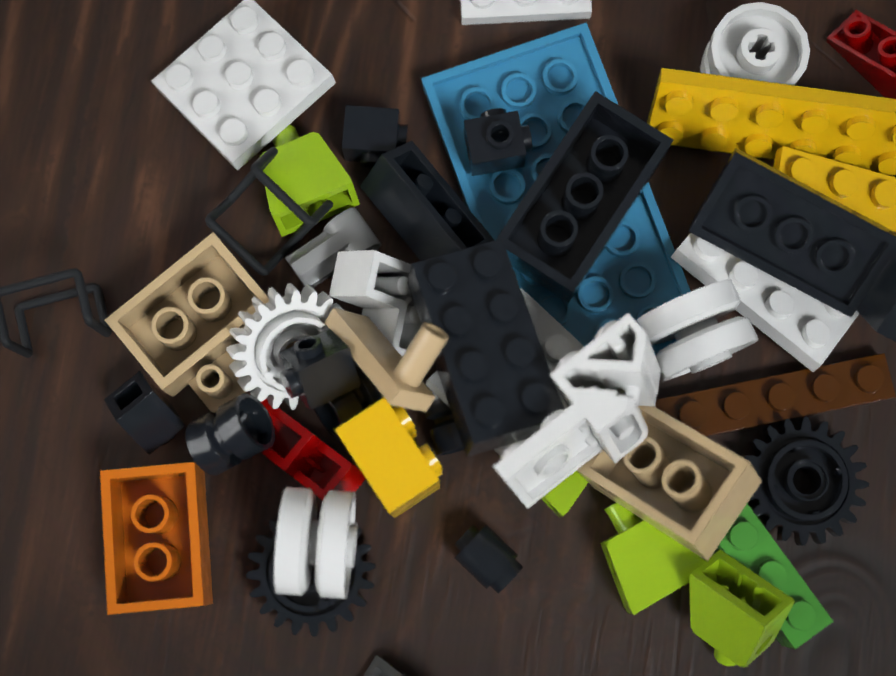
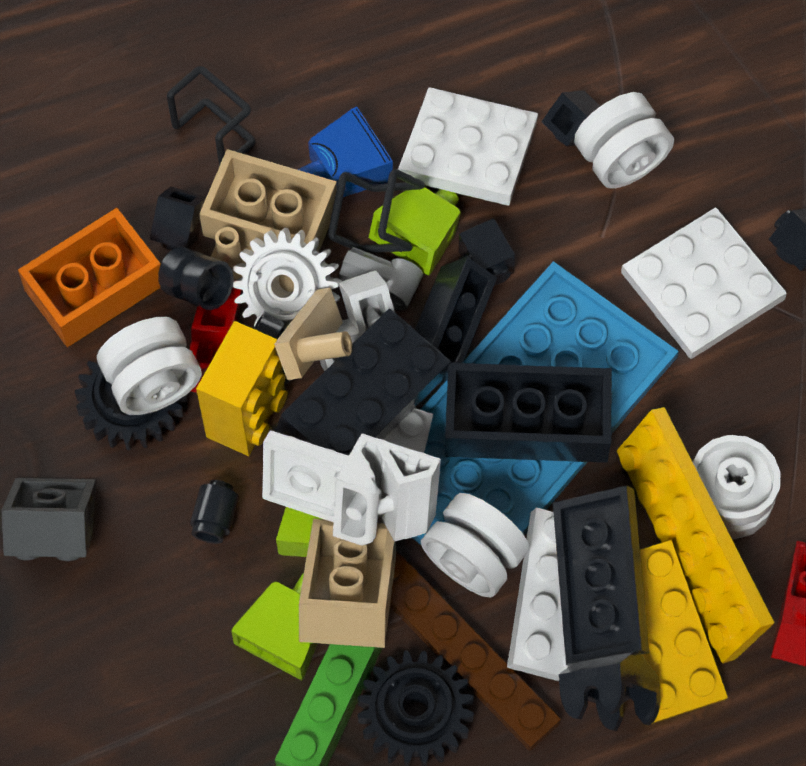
camera: 60 degrees right, 15 degrees down
black brick [279,329,361,410] -> none
black brick [463,108,533,176] -> none
lime torso [689,550,794,667] -> none
none -> blue torso [297,107,393,197]

